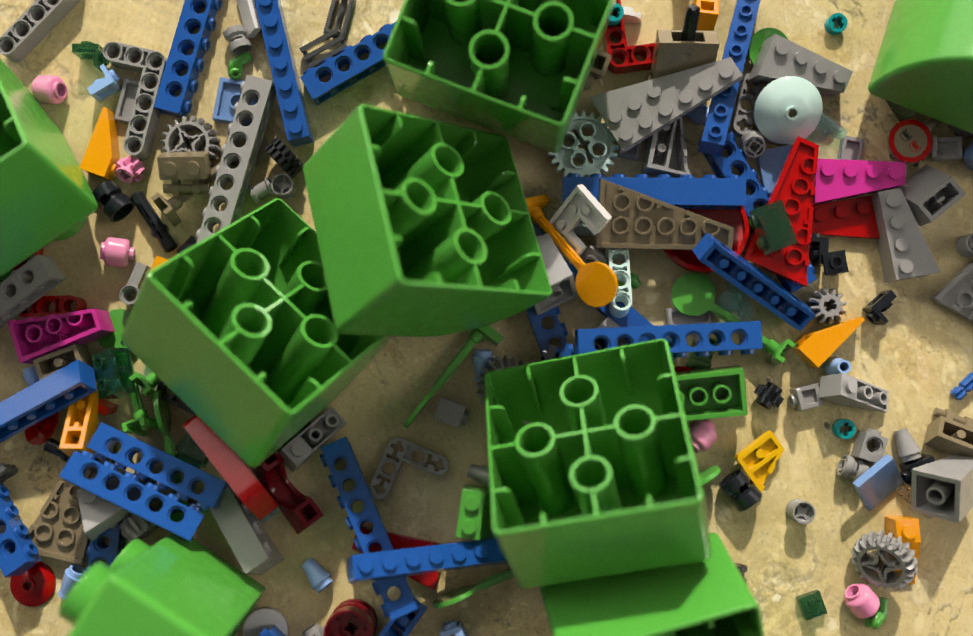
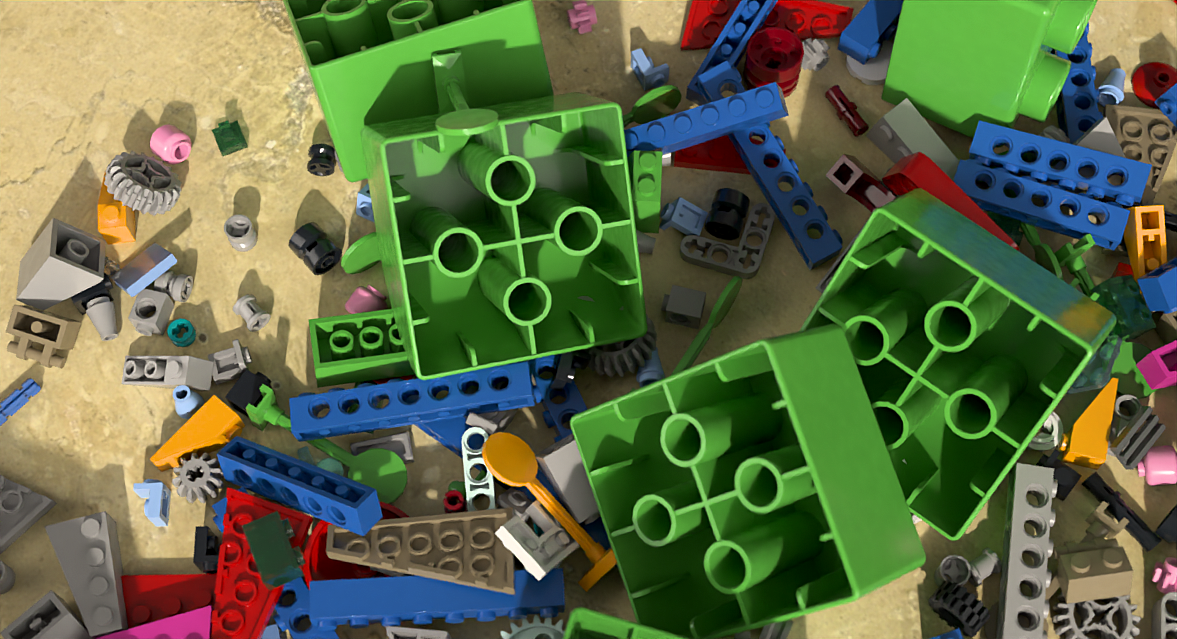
camera: 175 degrees right, 20 degrees down
light blue cone [301,558,333,593] -> none
yellow wing [733,430,784,492] -> none
black gear [754,382,784,410] -> none
black bracket [821,250,849,276] -> none
black bracket [862,290,897,325] -> none
bright green arm [865,597,888,629] -> none
none -> light blue bracket [133,479,171,526]
none -> black brick [225,369,275,419]
none -> light grey bush [233,294,271,332]
none -> bright green piece [431,49,499,136]
none -> dark red pin [443,490,468,514]
none -> light grey tile [465,413,502,435]
none -> light blue bracket [659,197,708,236]
none -> black wheel [705,188,750,241]
none -> dark red pin [825,85,869,137]
none -> dark grey tile [1109,406,1166,470]

